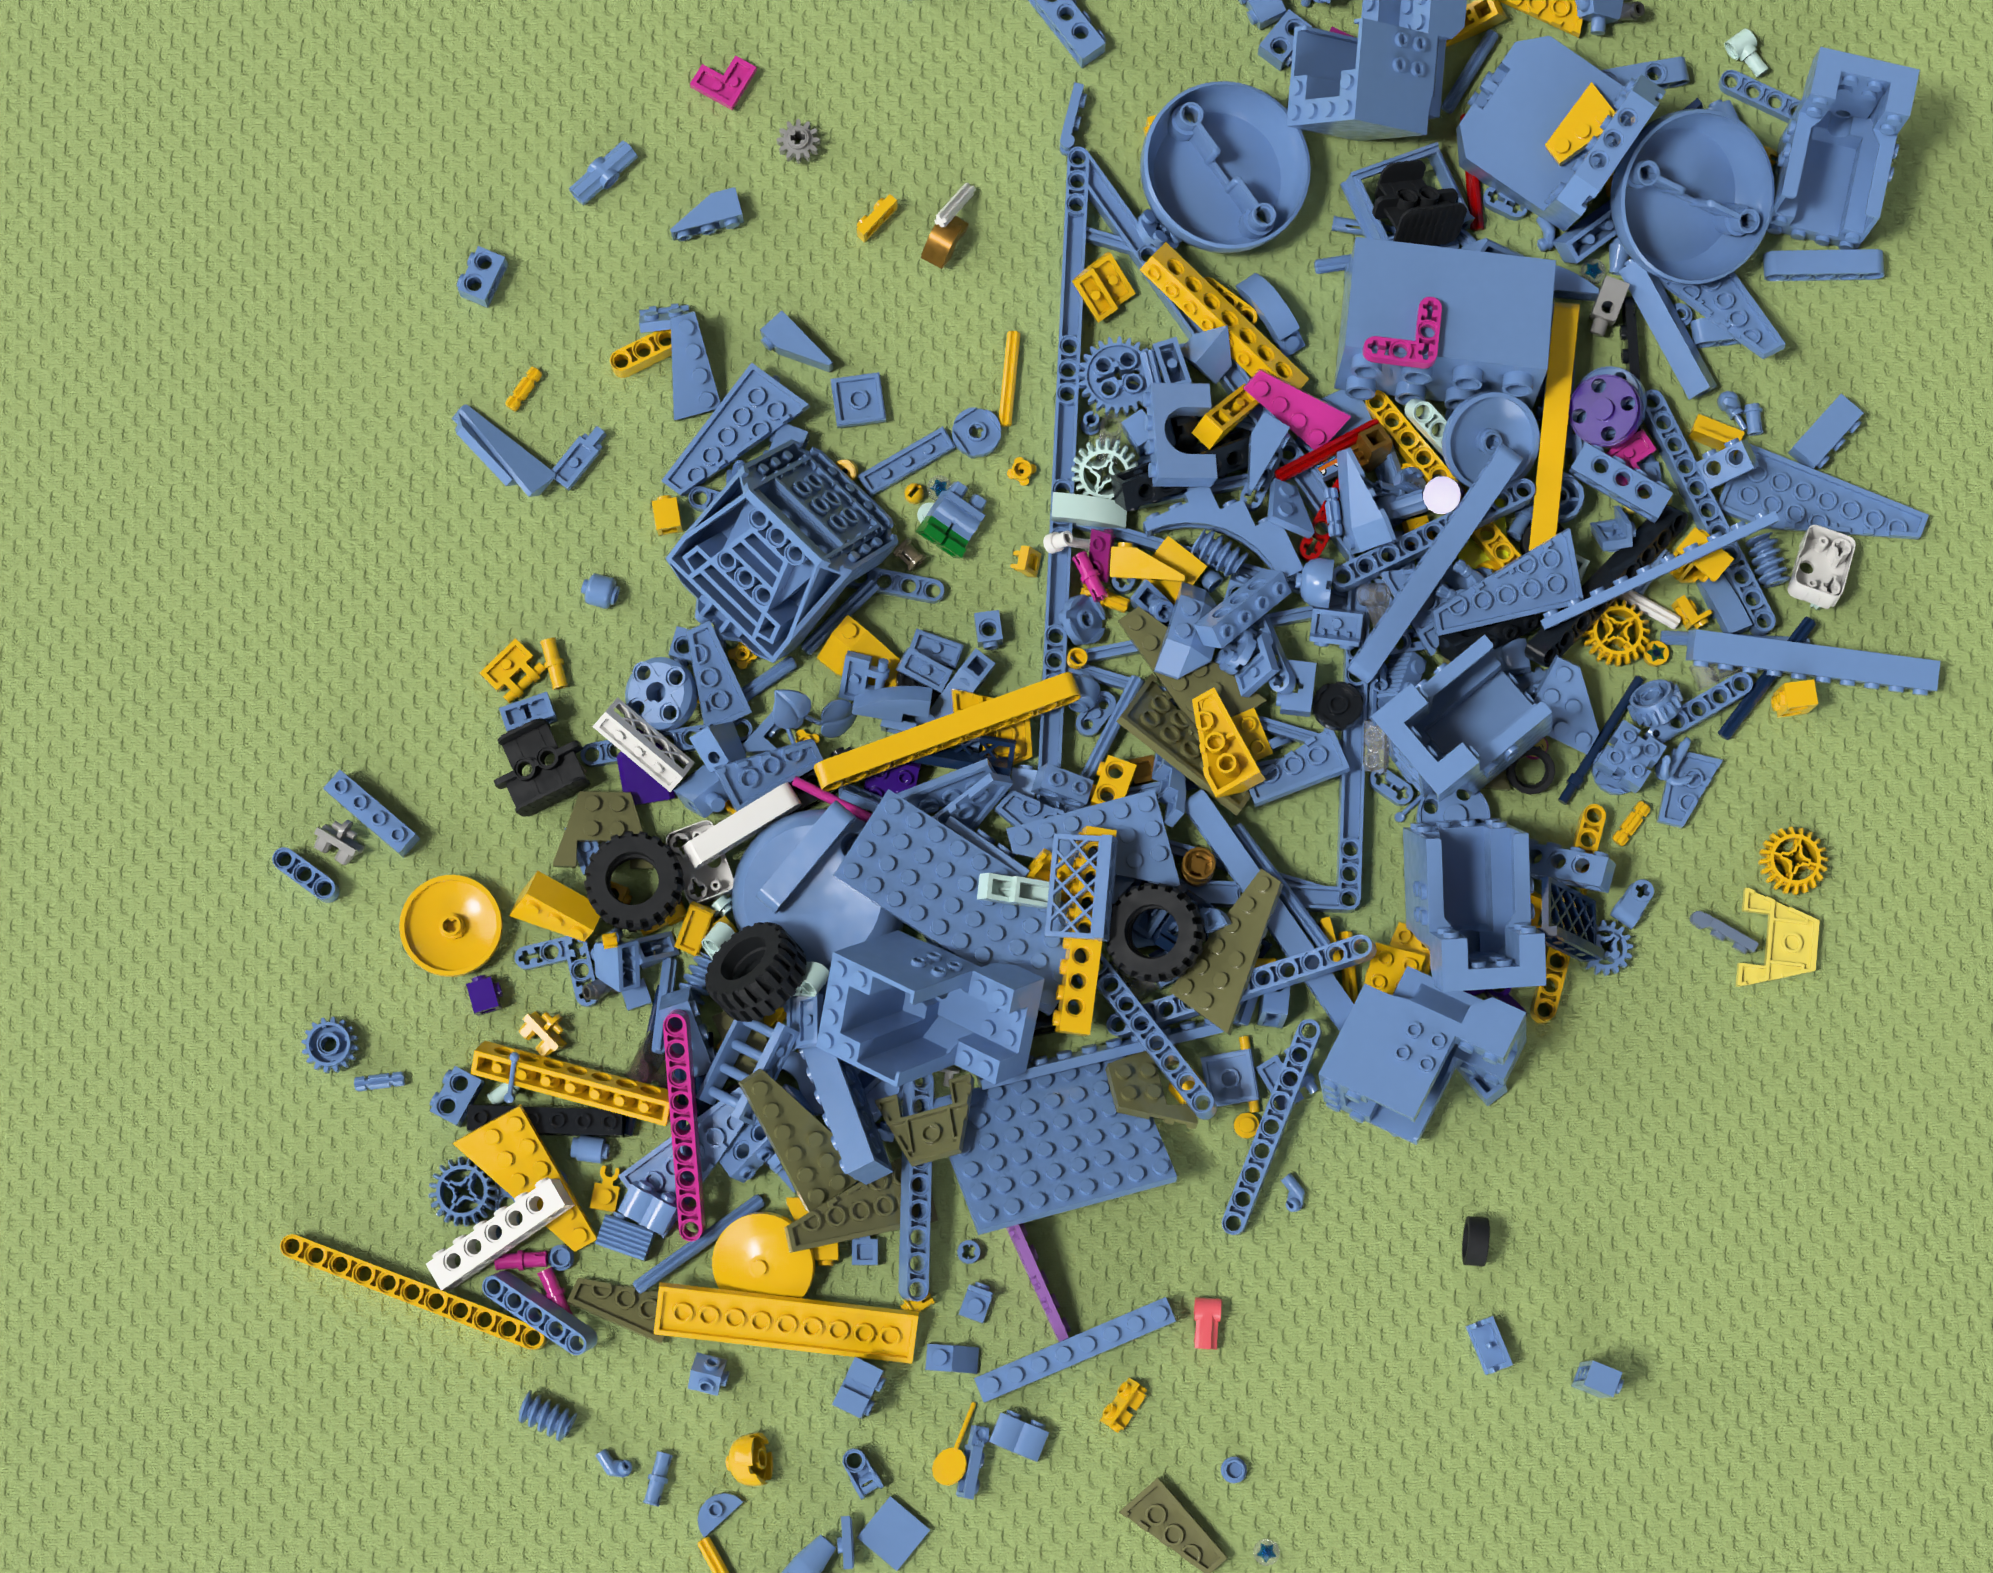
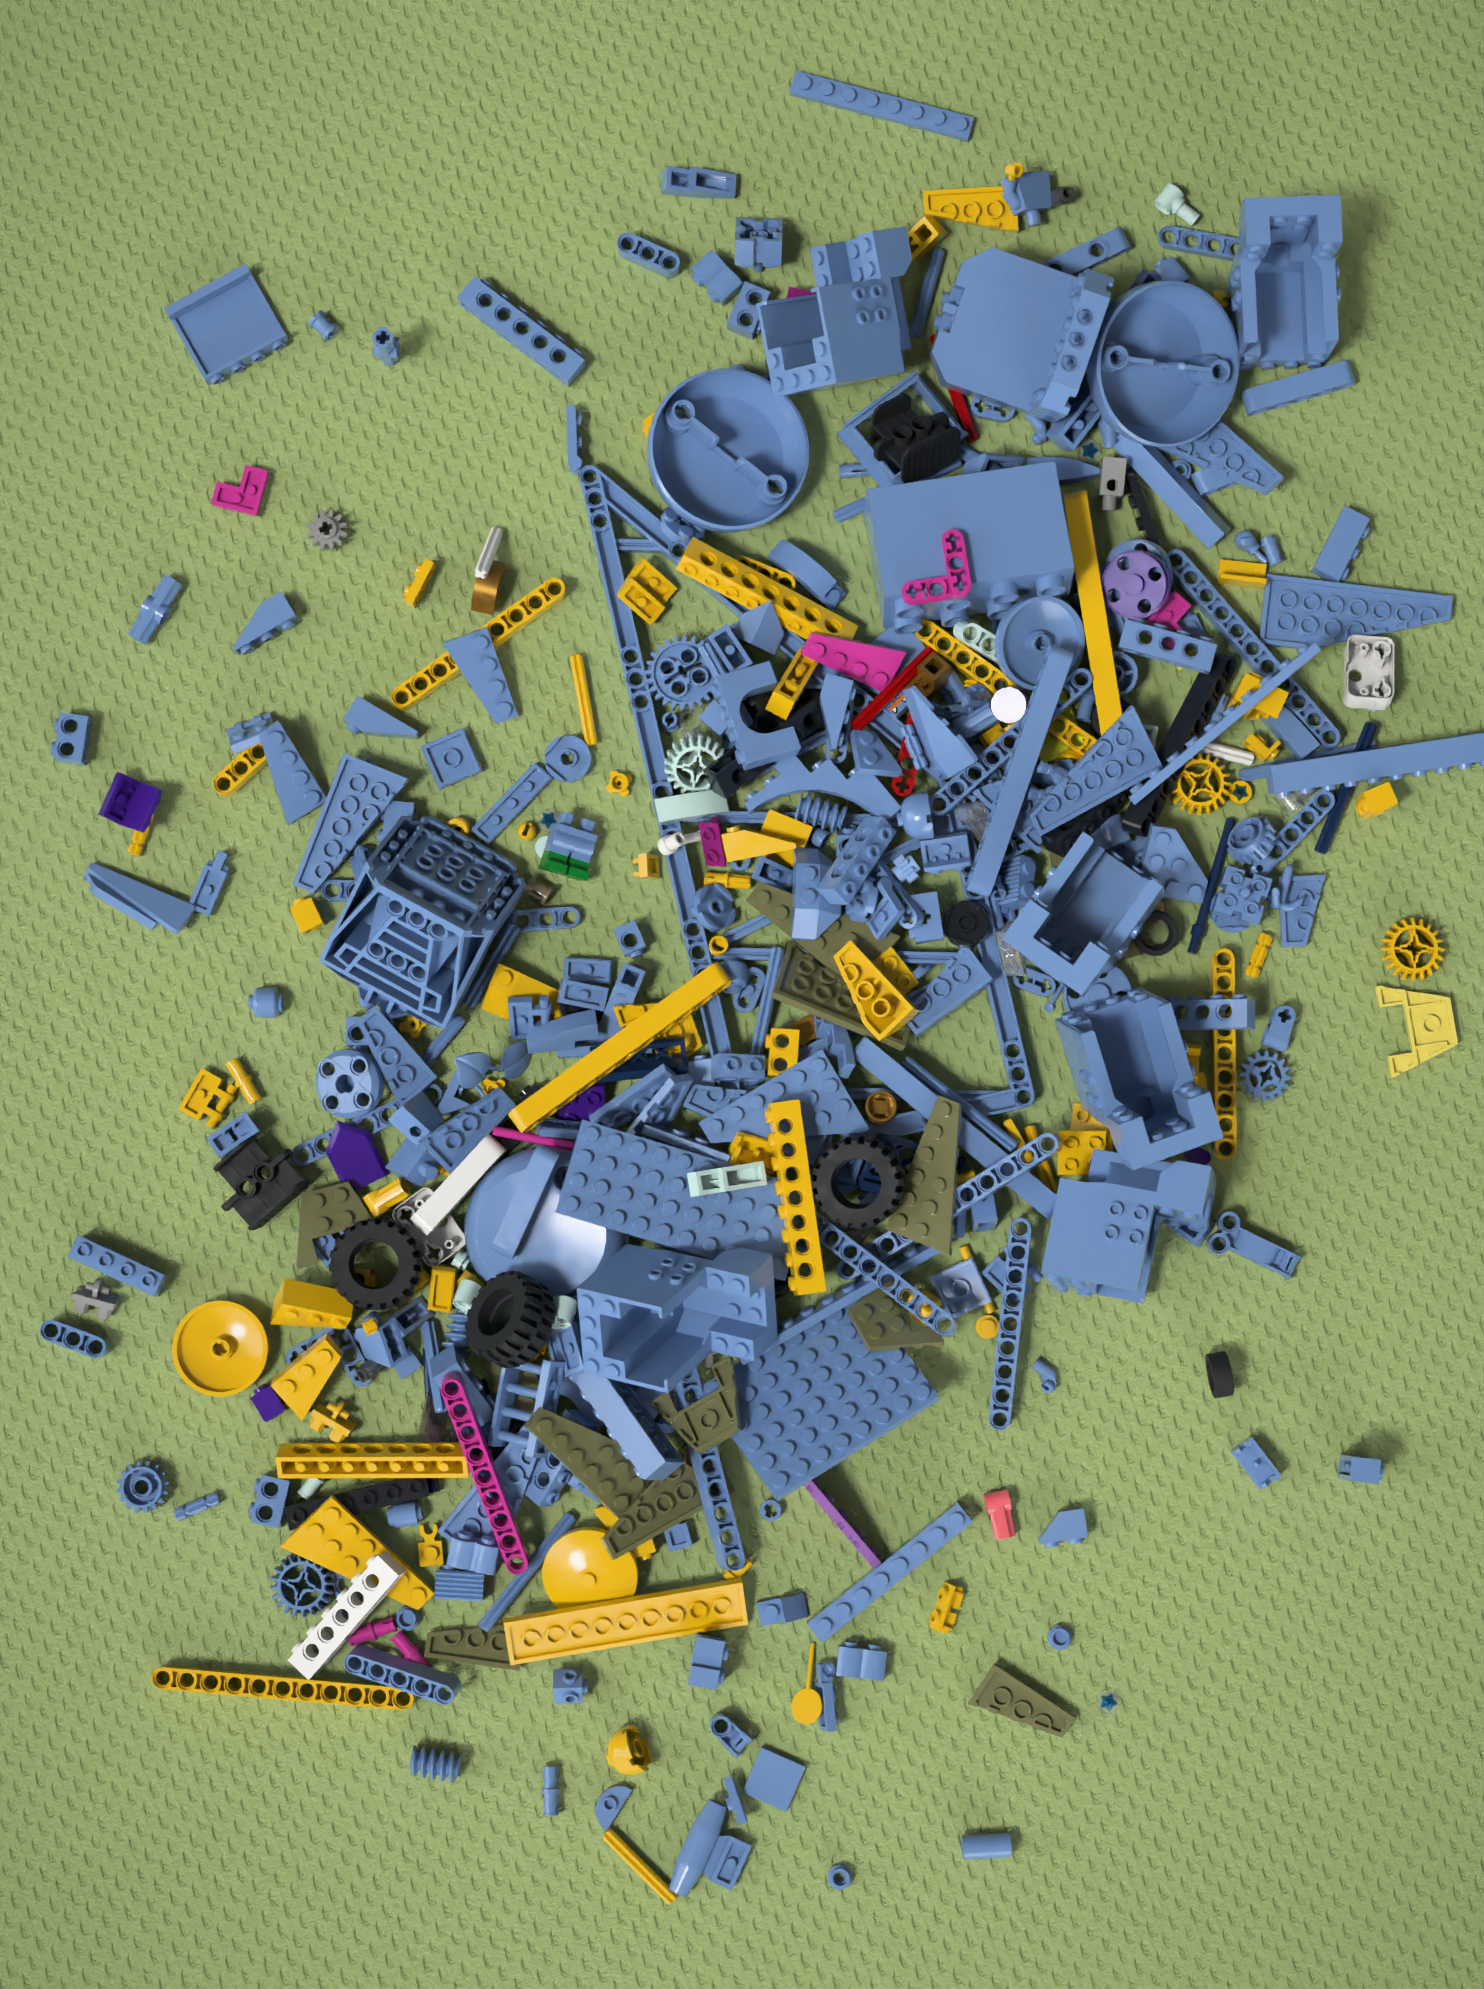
camera: 15 degrees left, 5 degrees up
medium blue hinge [504,1052,520,1103] -> none
white fence [592,697,695,792] -> none
medium blue arm [595,1449,632,1478] -> none
medium blue bracket [958,1282,993,1323] -> none
medium blue fence [1045,833,1118,942] -> none
dark pink pin [1072,551,1108,602] -> none
medium blue bush [1149,598,1174,623] -> none
medium blue tile [1199,908,1232,933] -> none
dark blue fence [1536,876,1604,962] -> none
yellow wing [1545,82,1621,166] -> none
medium blue bracket [1590,505,1636,552] -> none
sand blue hinge [1689,910,1759,955] -> none
medium blue brick [1696,438,1760,489] -> none
medium blue piece [1745,532,1790,588] -> none
none -> dark purple bracket [98,772,162,833]
none -> yellow wedge [271,1333,342,1421]
none -> yellow piece [362,1177,411,1218]
none -> yellow beam [391,578,566,711]
none -> medium blue wing [442,627,518,724]
none -> light blue gear [891,854,920,884]
none -> medium blue slope [1038,1507,1088,1548]
none -> medium blue piece [1205,1212,1302,1280]

